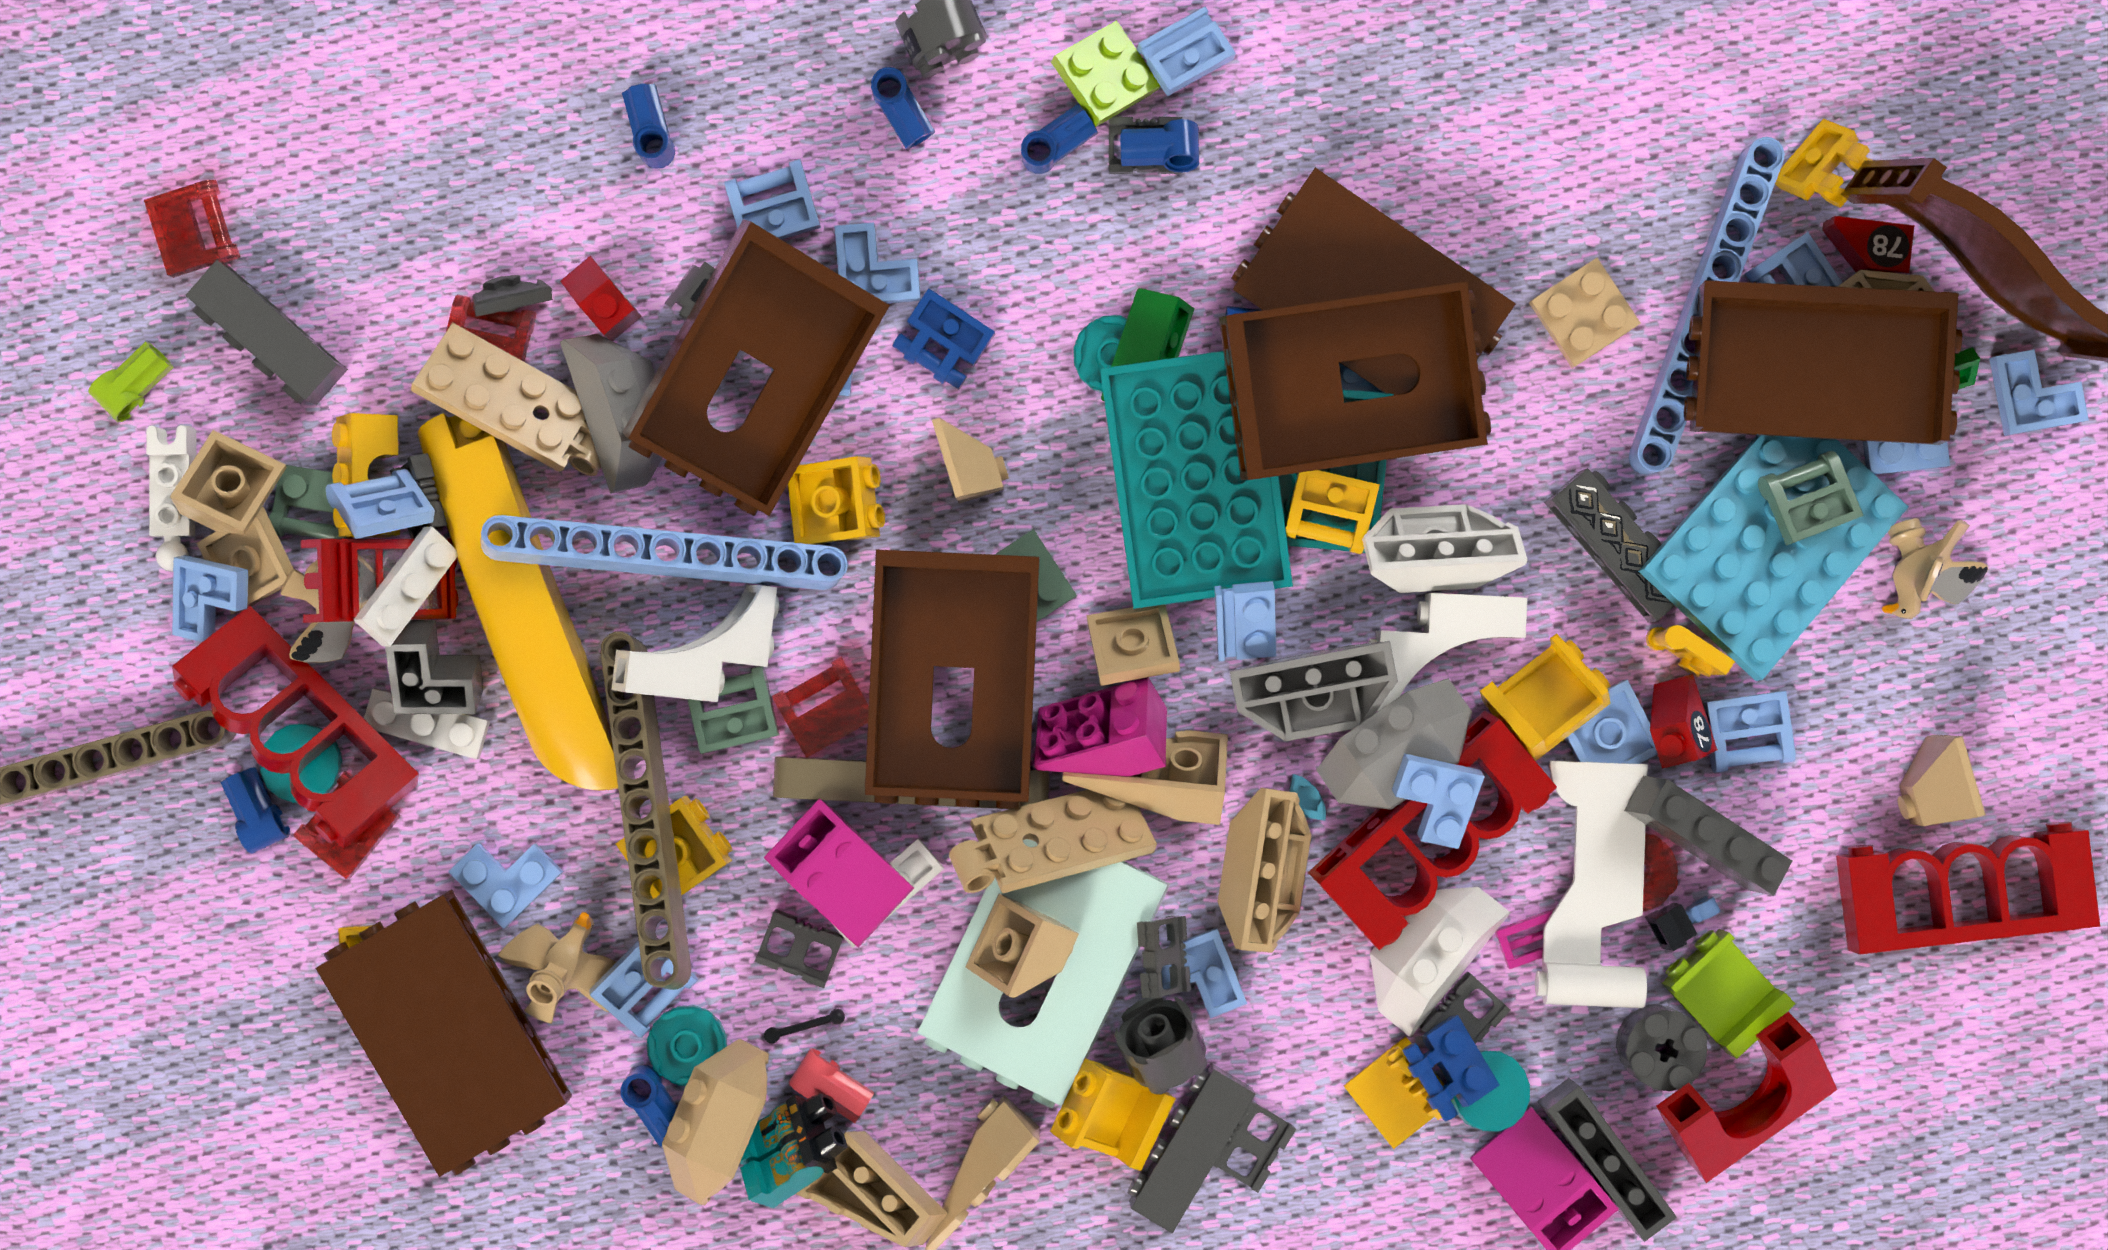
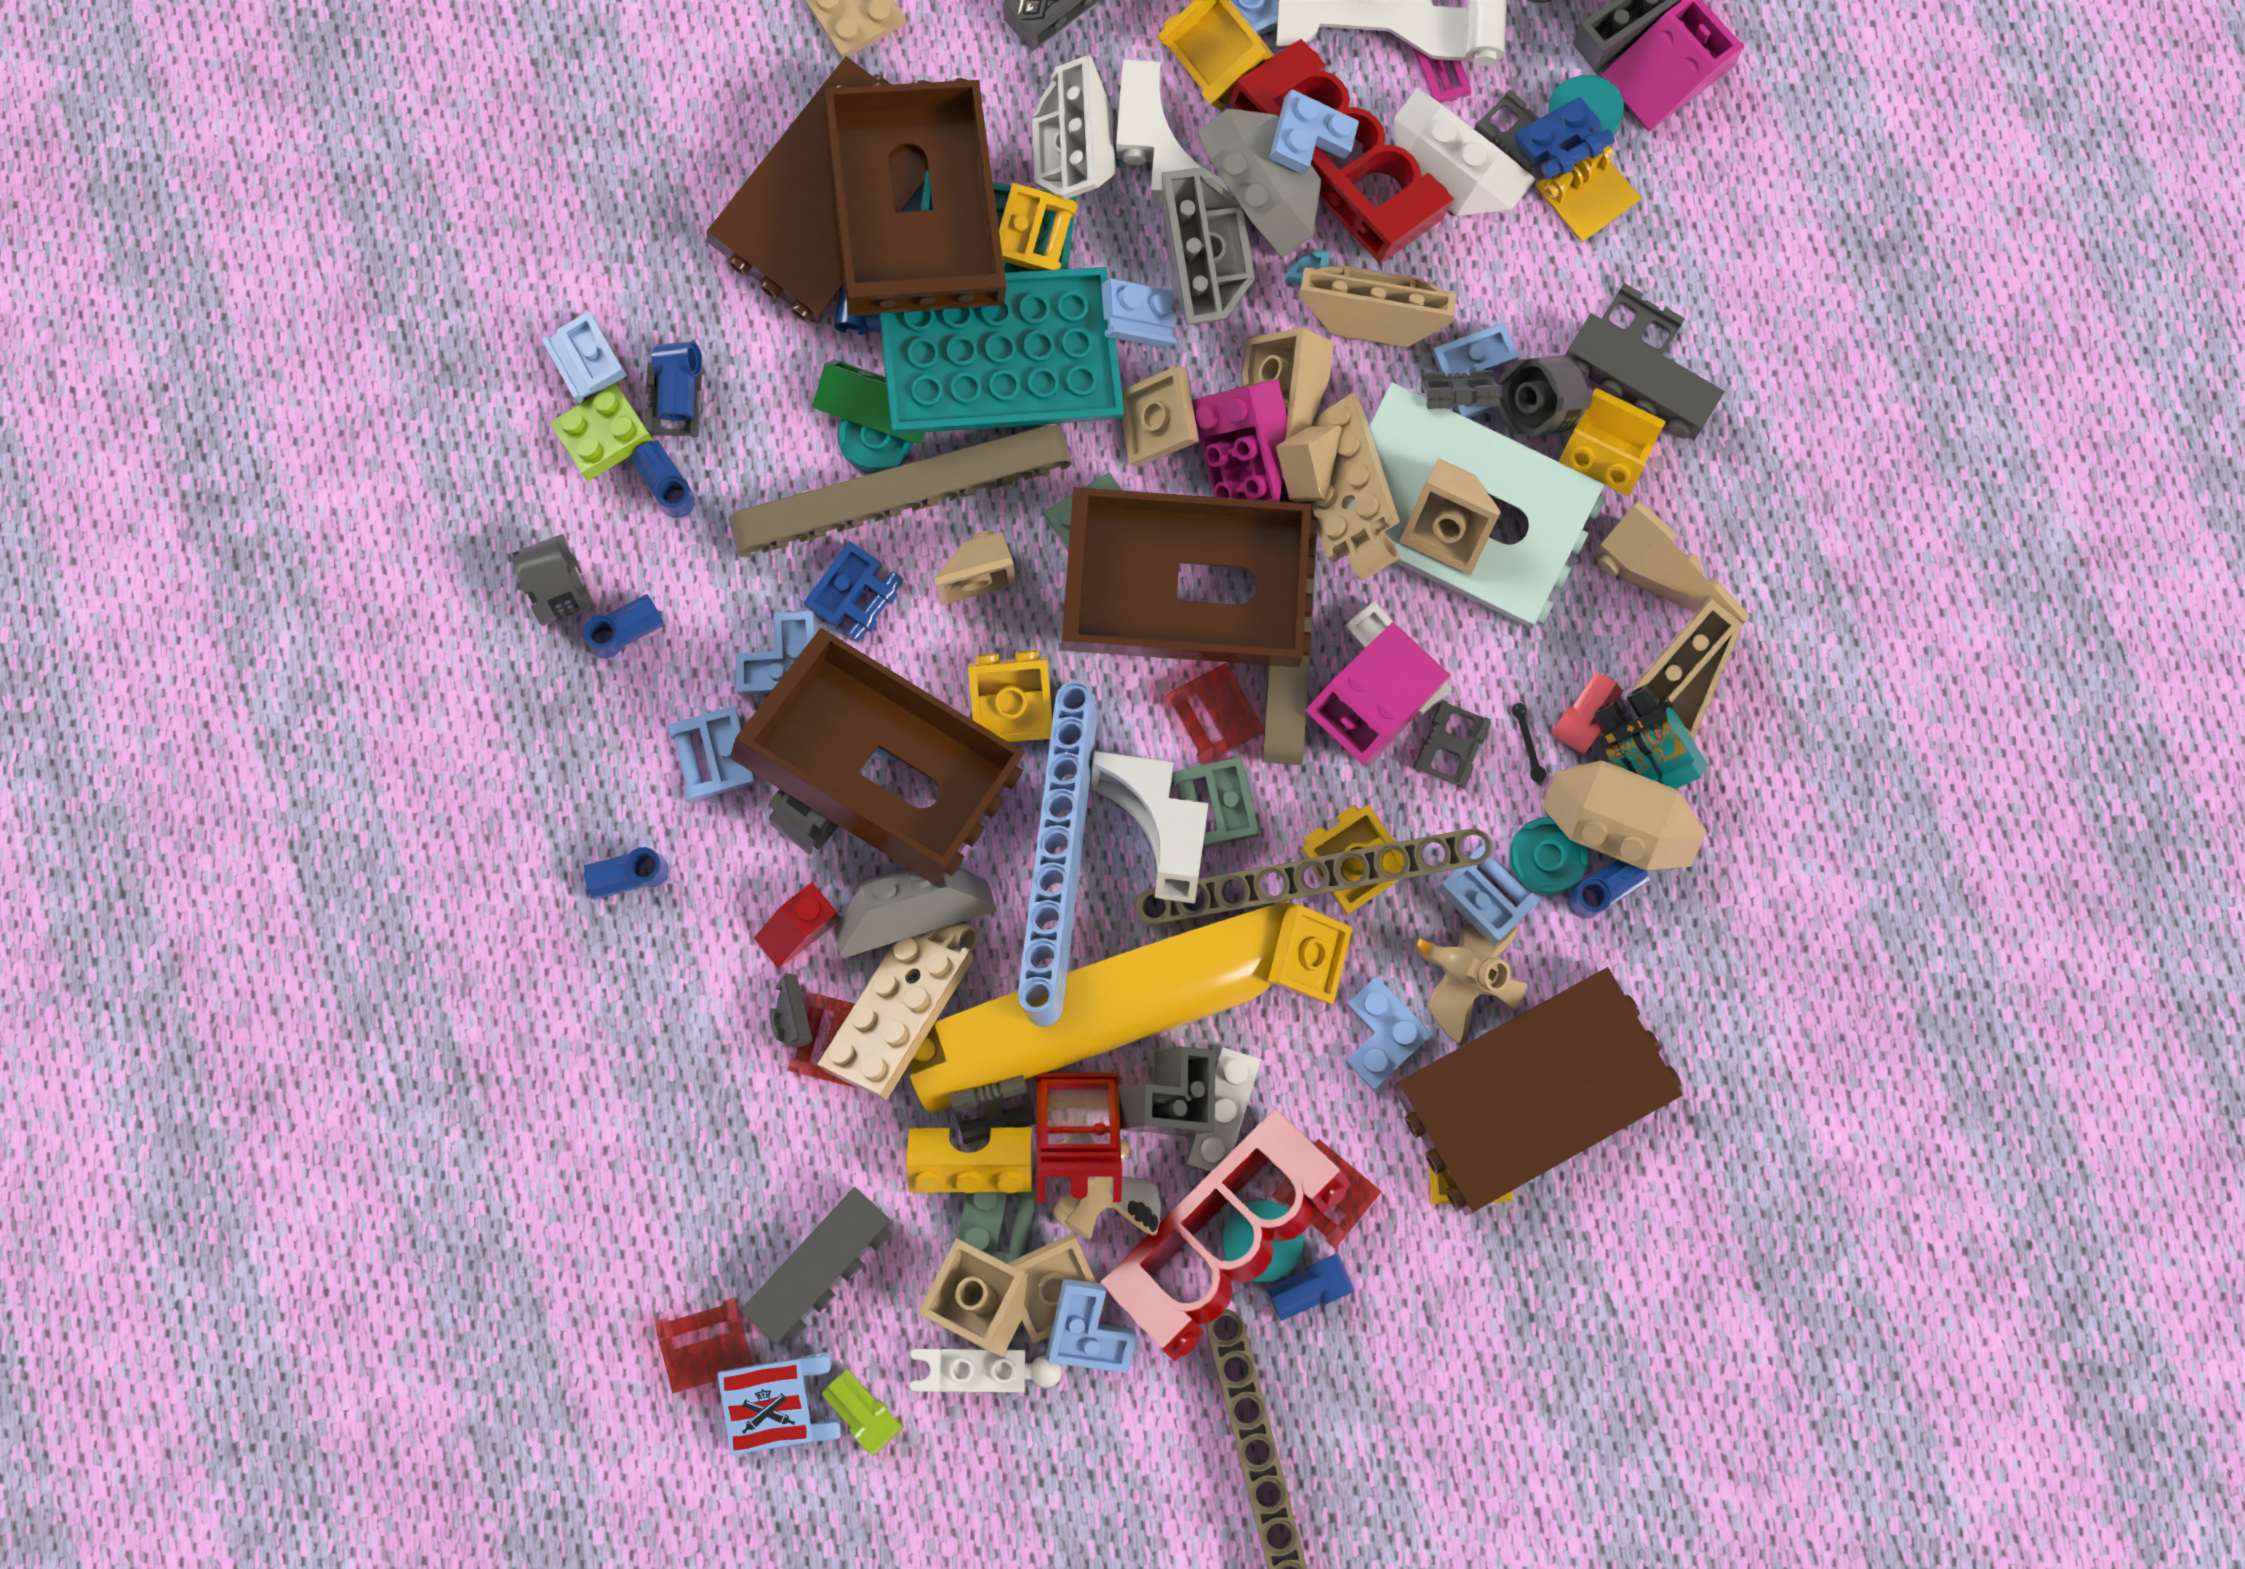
camera: 90 degrees left, 10 degrees down
light blue plate [326,469,435,539] -> none
white plate [354,526,458,646] -> none
none -> flag [717,1352,842,1456]
none -> dark tan beam [728,425,1072,557]
none -> yellow plate [1268,903,1353,1004]
none -> tan slope [1276,425,1342,502]

